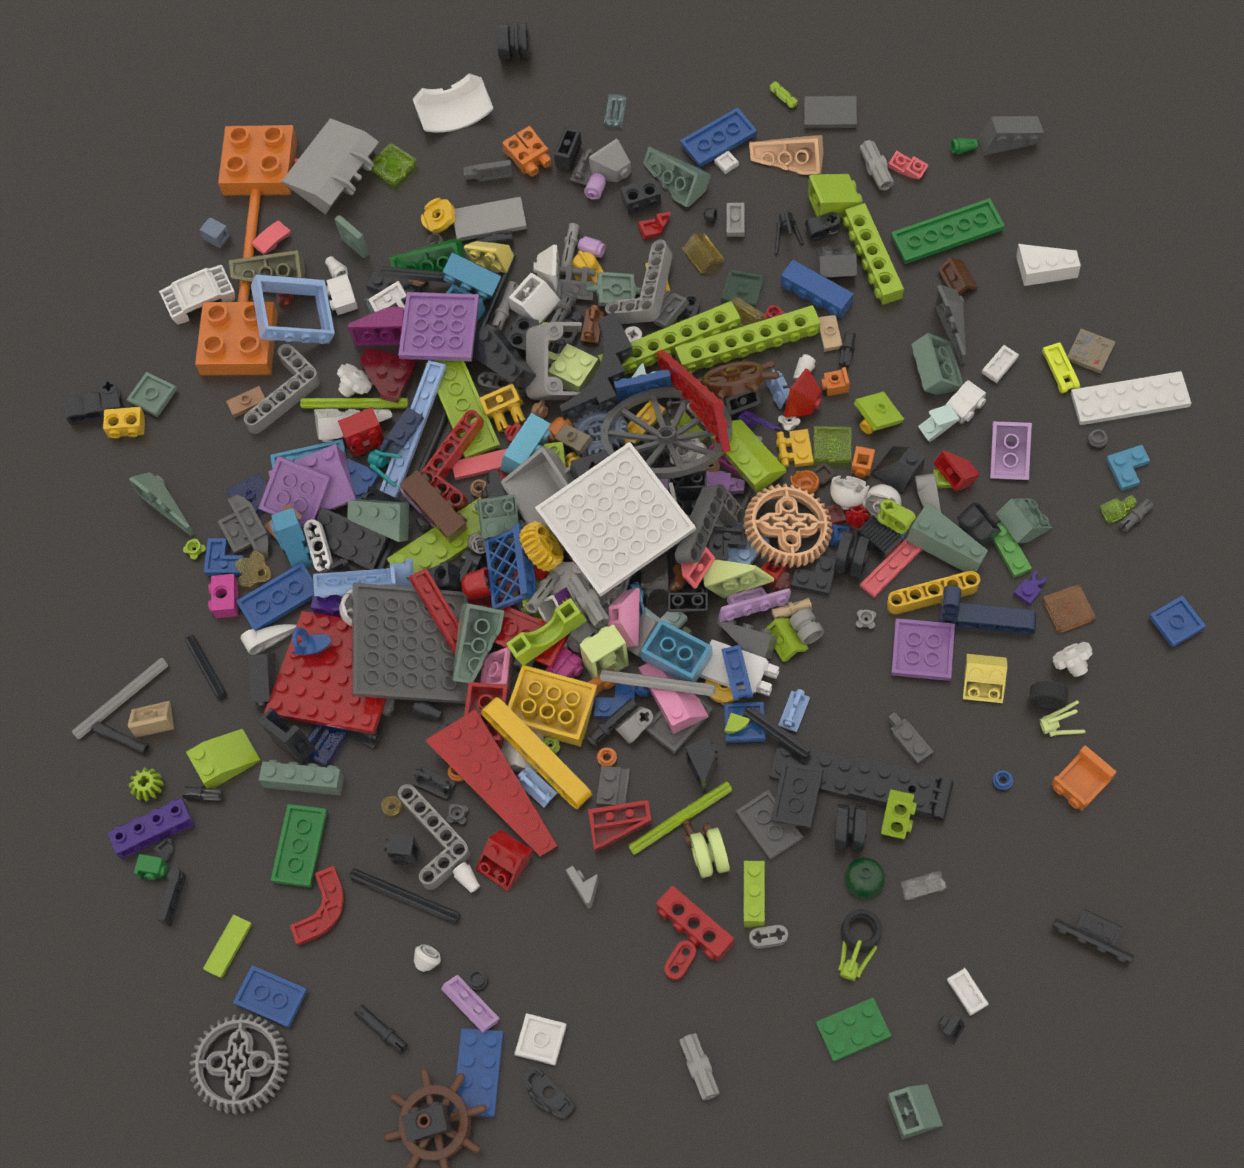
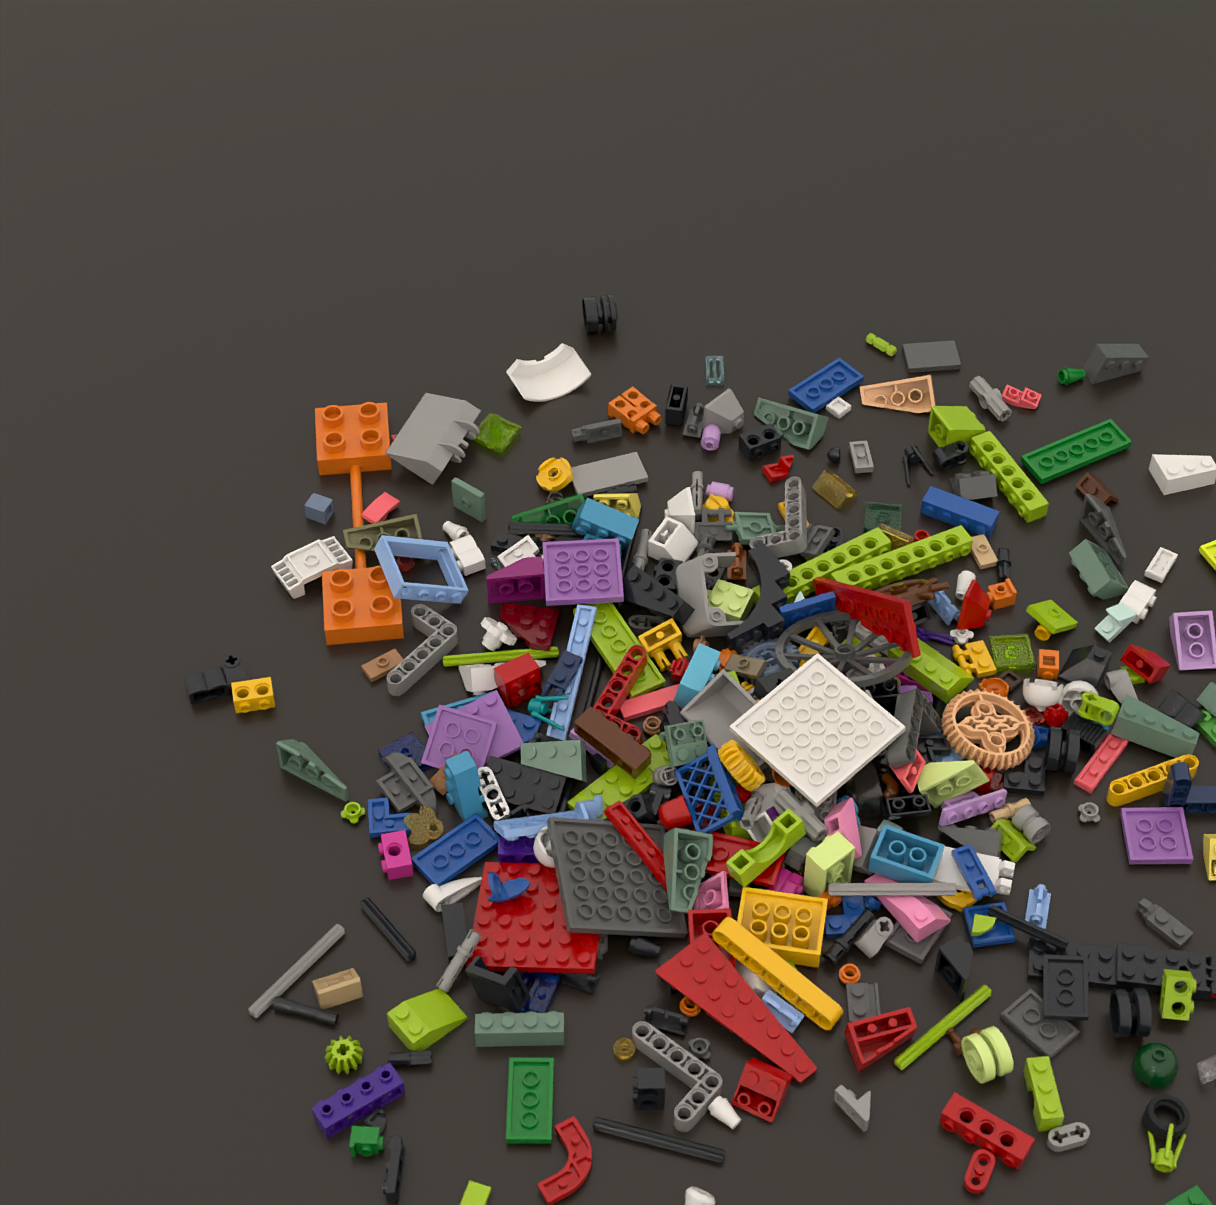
camera: 15 degrees left, 15 degrees down
sand green plate [126,372,178,417] -> none
none -> light grey pin [436,929,482,992]

